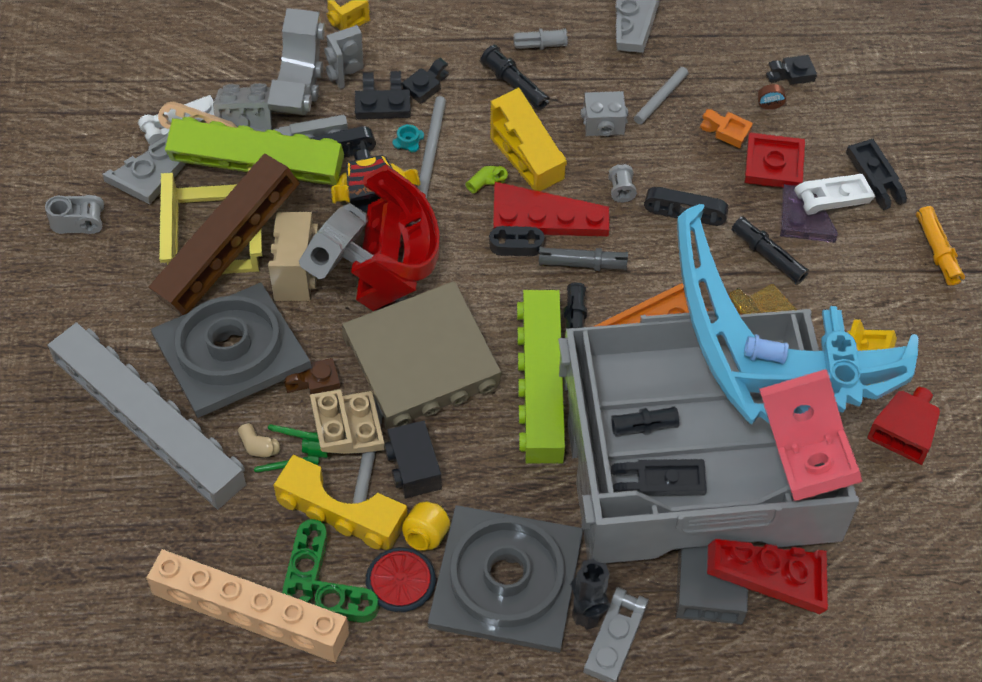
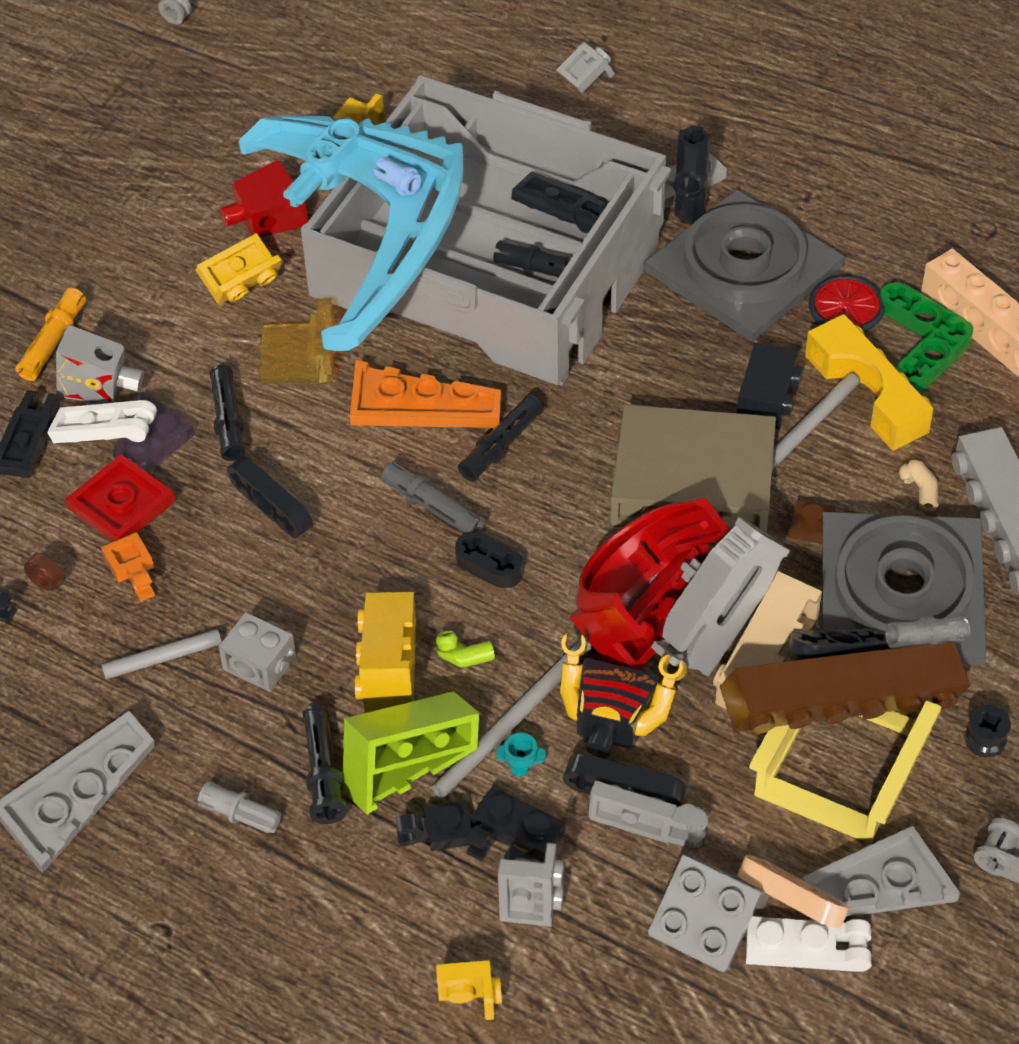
camera: 145 degrees left, 5 degrees down
lime brick [165,117,344,185] -> none
green plant [254,424,328,473] -> none
light grey brick [267,8,325,115] -> none
tan slope [310,389,384,453] -> none
yellow head [402,502,450,551] -> none
red wing [493,182,609,237] -> none
lime brick [517,290,565,464] -> none
light grey bush [608,164,637,202] -> none
coral bracket [759,369,863,501] -> none
none -> light grey torso [56,325,144,404]
none -> yellow bracket [333,94,386,125]
none -> lime wedge [343,691,479,815]
none -> black beam [787,628,894,661]
none -> clear pin [886,616,970,649]
none -> black wheel [965,705,1011,758]

